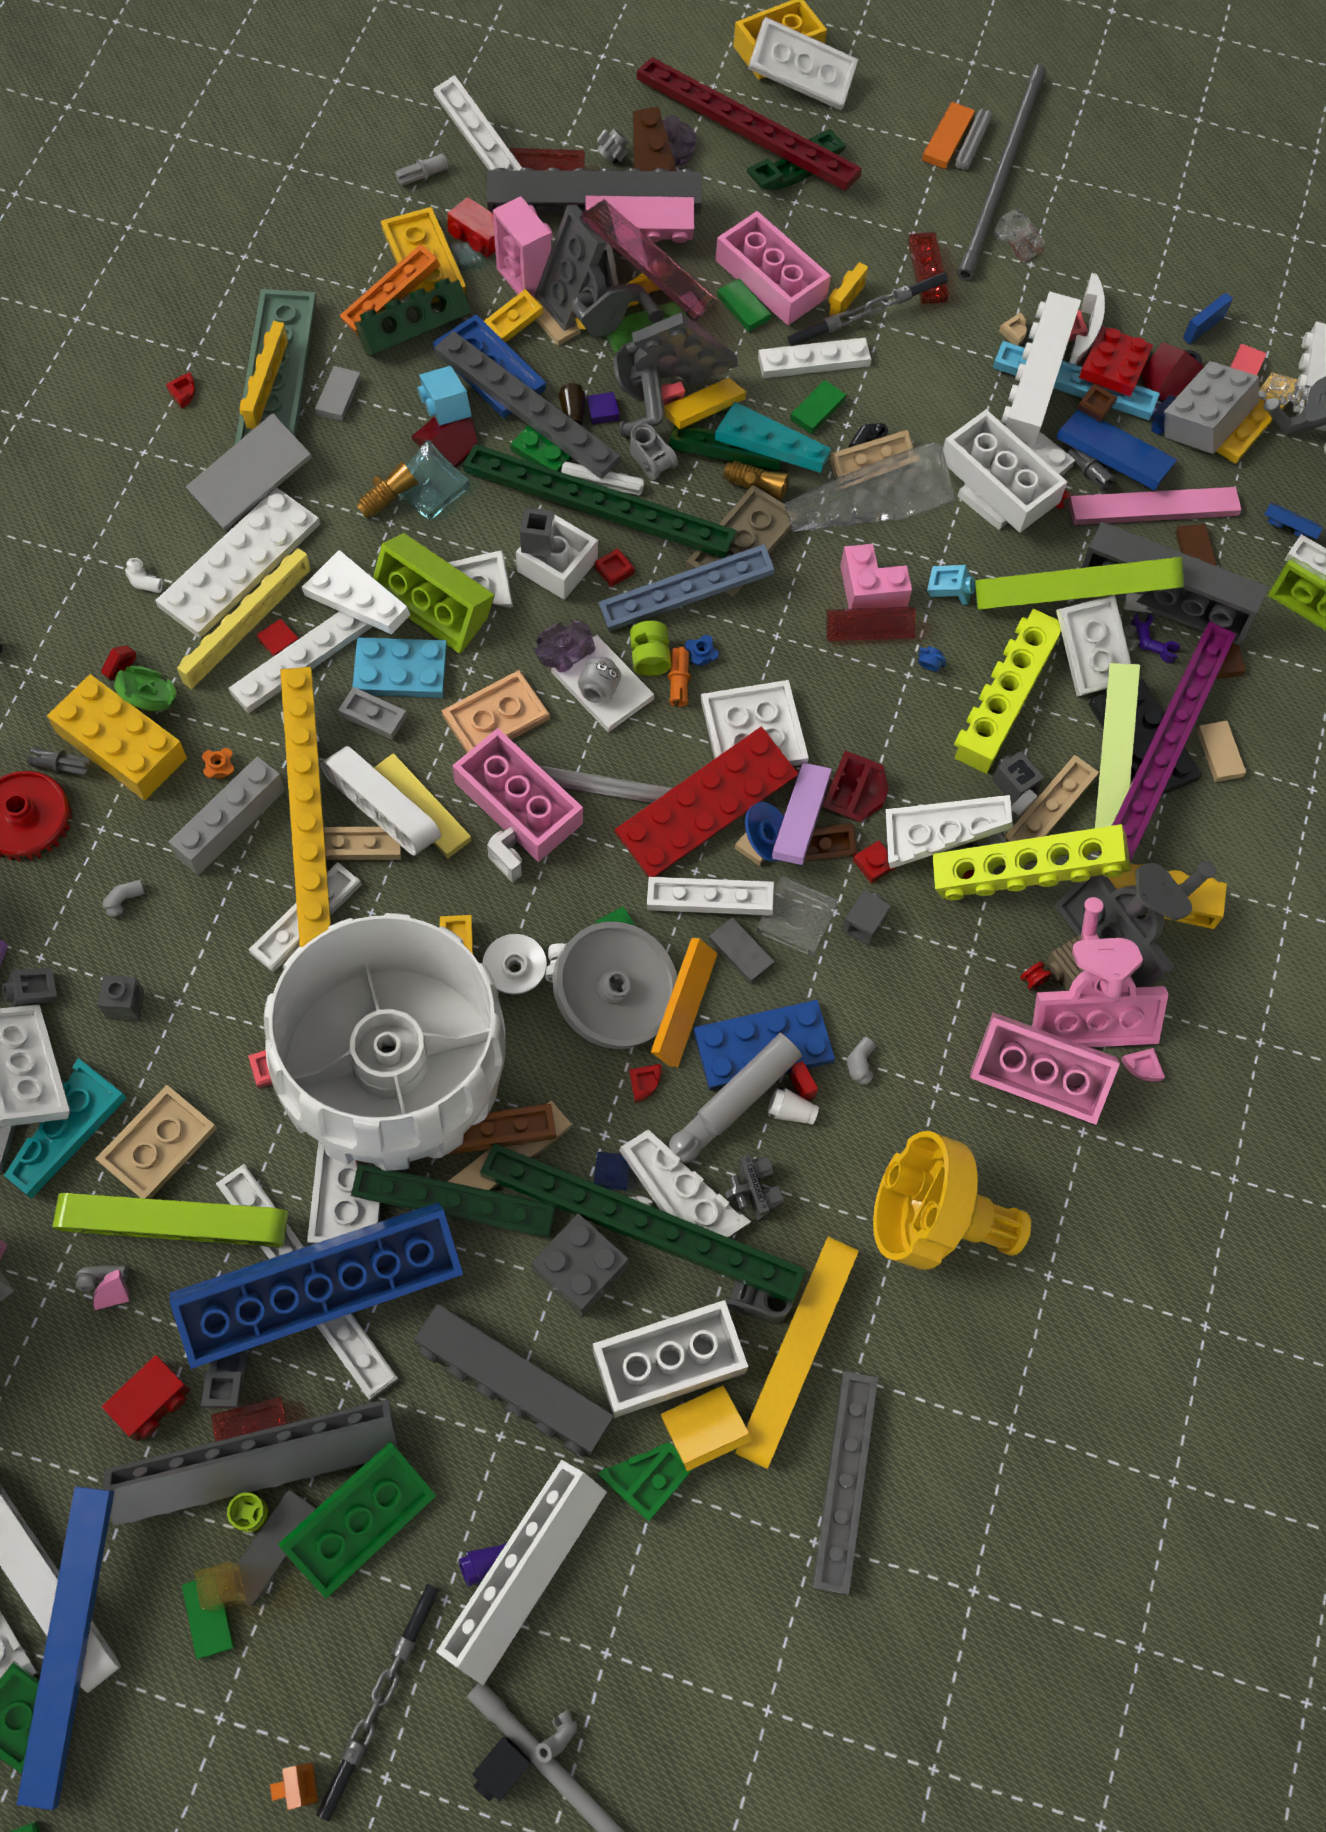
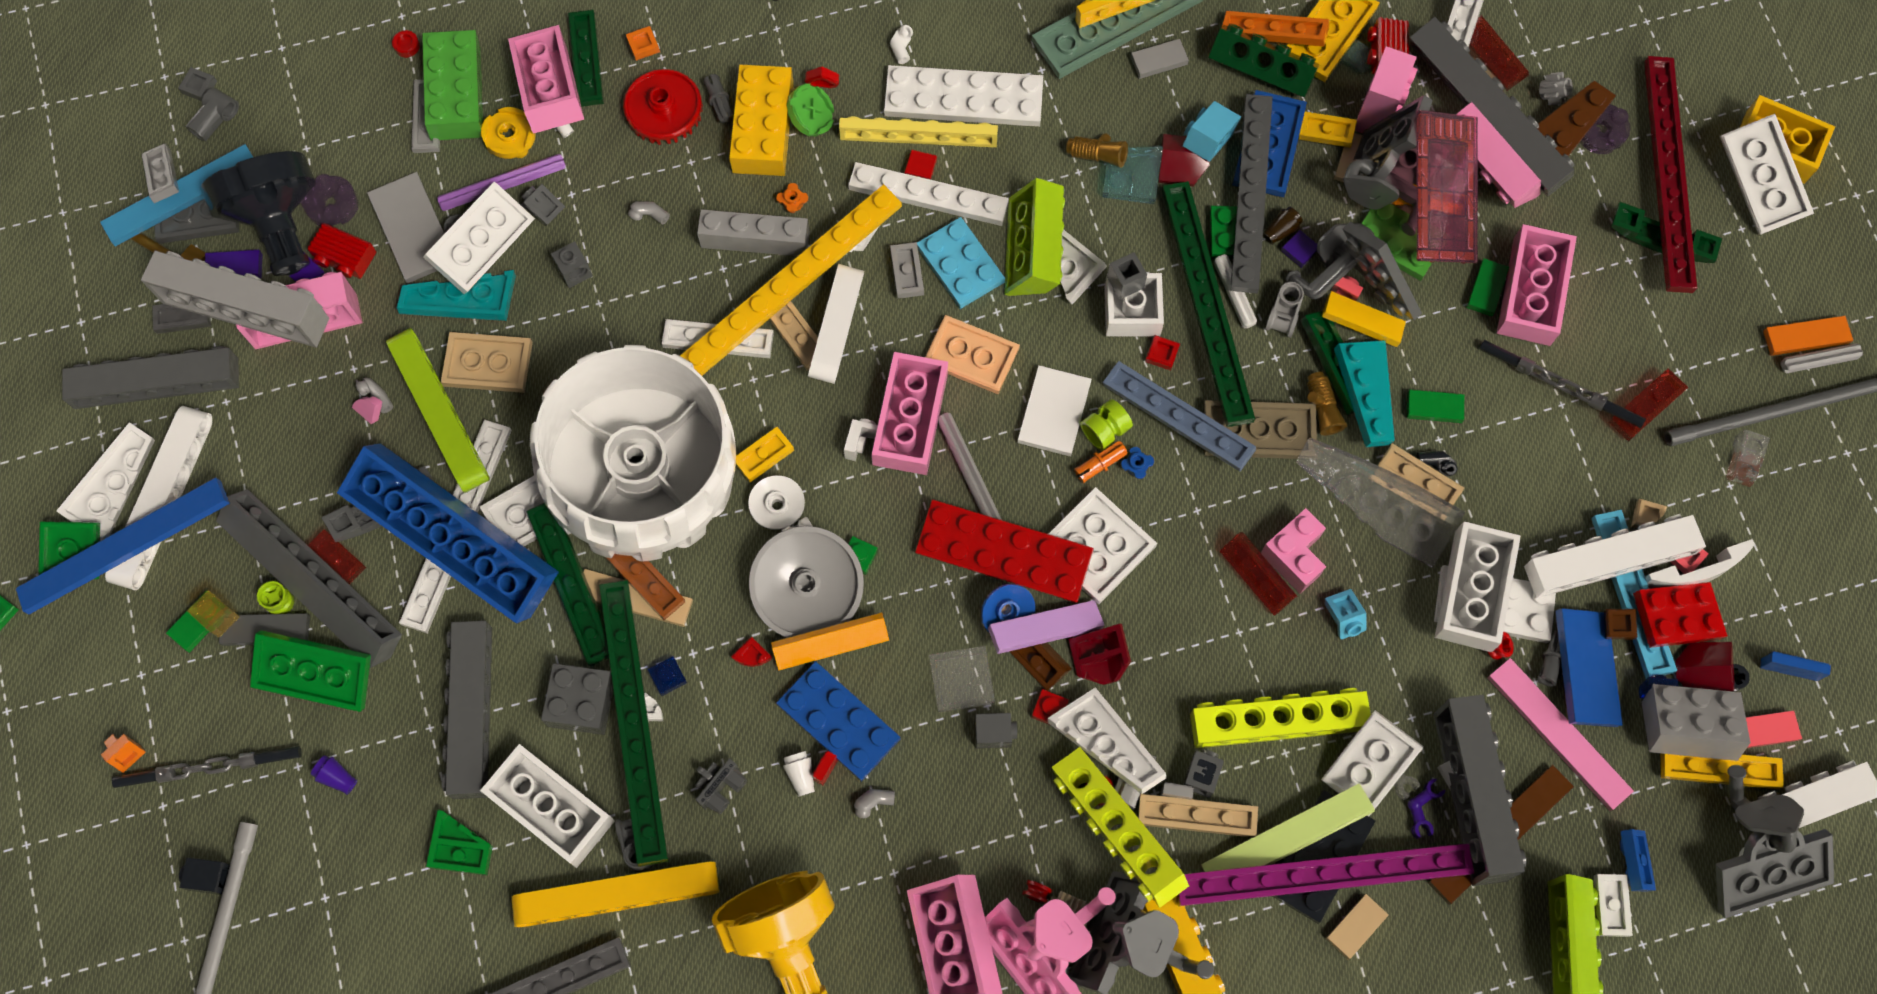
camera: 60 degrees right, 5 degrees up
red brick [101,1355,190,1442] -> none
light grey tile [185,413,312,531] -> none
white wing [301,550,410,634] -> none
light yellow tile [374,753,472,859] -> none
white brick [436,1460,607,1685] -> none
clear purple plate [534,620,596,672] -> none
light grey arm [535,1711,577,1763] -> none
light grey head [578,657,621,703] -> none
white wing [619,1130,751,1238] -> none
white plate [647,877,774,915] -> none
yellow tile [660,1385,752,1471] -> none
light grey piece [669,1033,802,1163] -> none
flat silver tile [708,917,775,985] -> none
white plate [758,338,871,379] -> none
yellow plate [828,262,868,316] -> none
blue plate [917,646,947,672] -> none
lime beam [975,557,1184,609] -> none
clear plate [1259,372,1312,408] -> none

